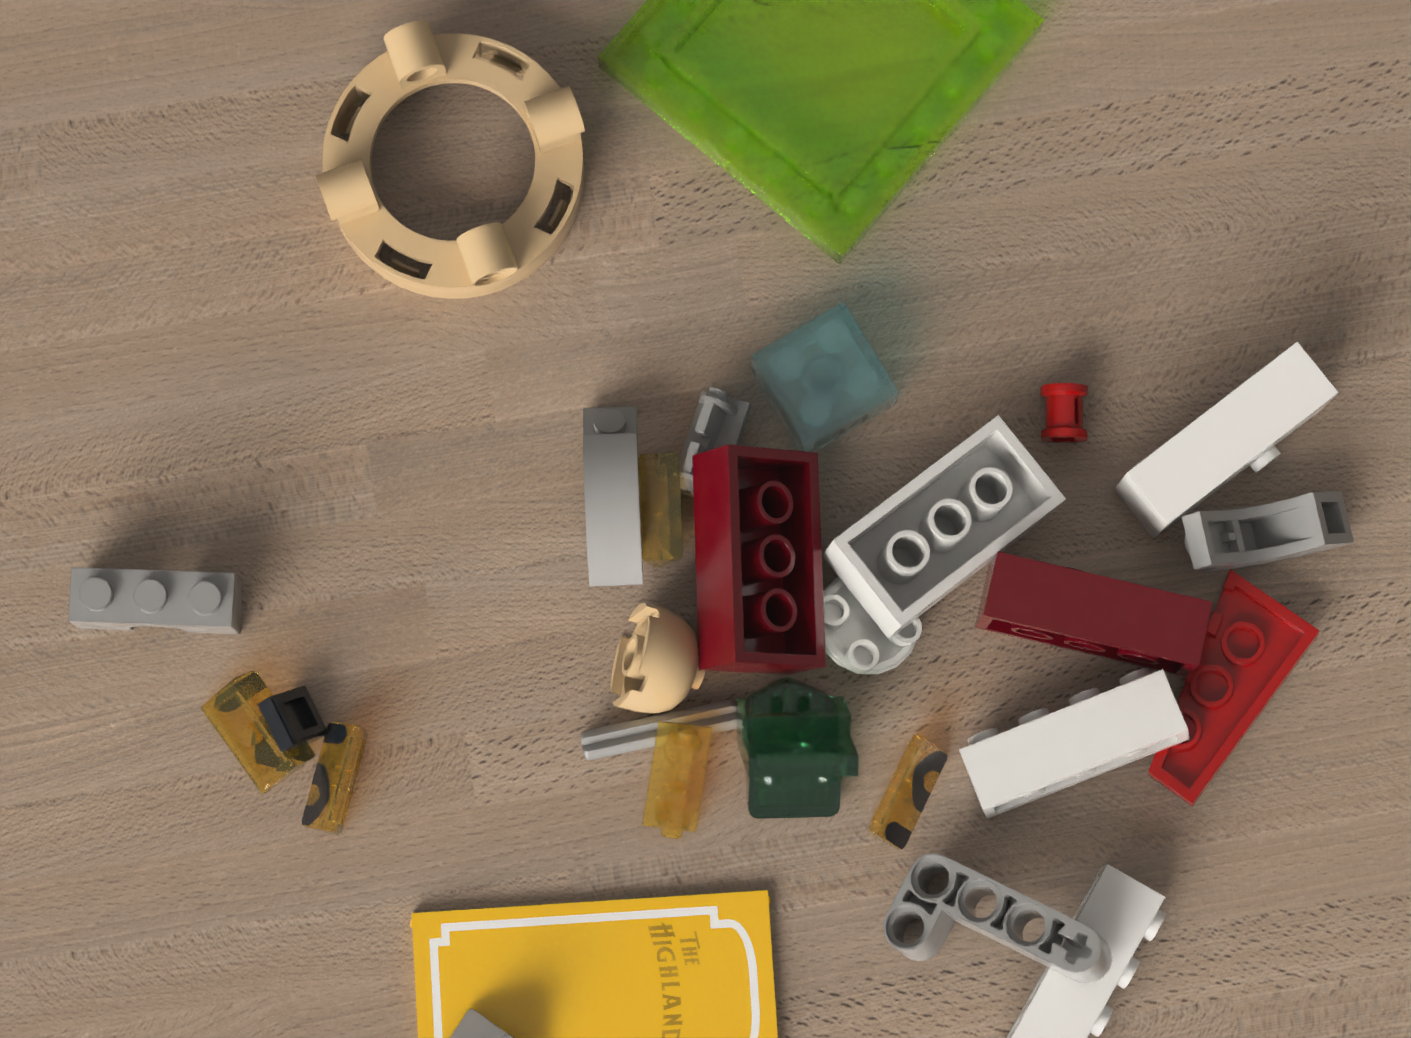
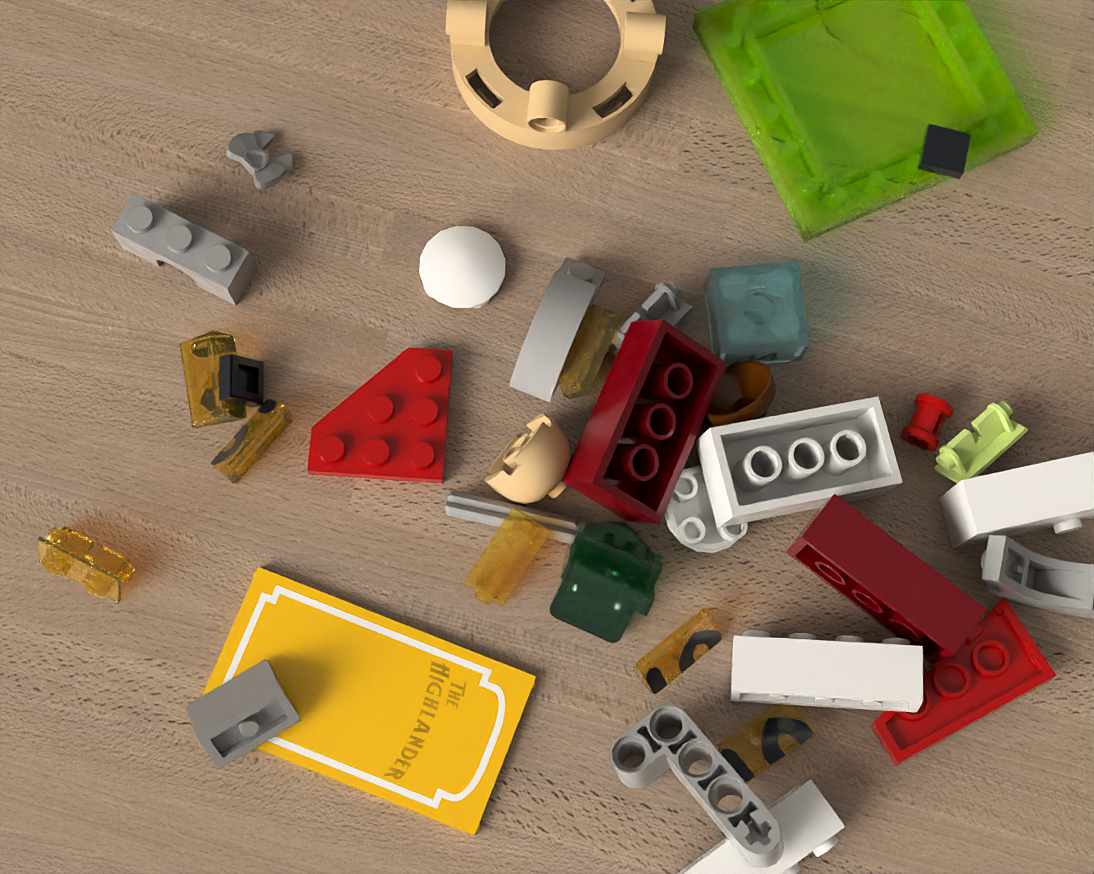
camera: 20 degrees right, 5 degrees down
none -> clear yellow hinge [37,526,136,603]
none -> light grey piece [226,130,293,190]
none -> red plate [307,347,453,484]
none -> white dish [419,226,506,308]
none -> reddish brown piece [704,360,776,427]
none -> slope [715,704,816,784]
none -> black tile [917,124,971,179]
none -> yellowish green hinge [933,401,1028,484]

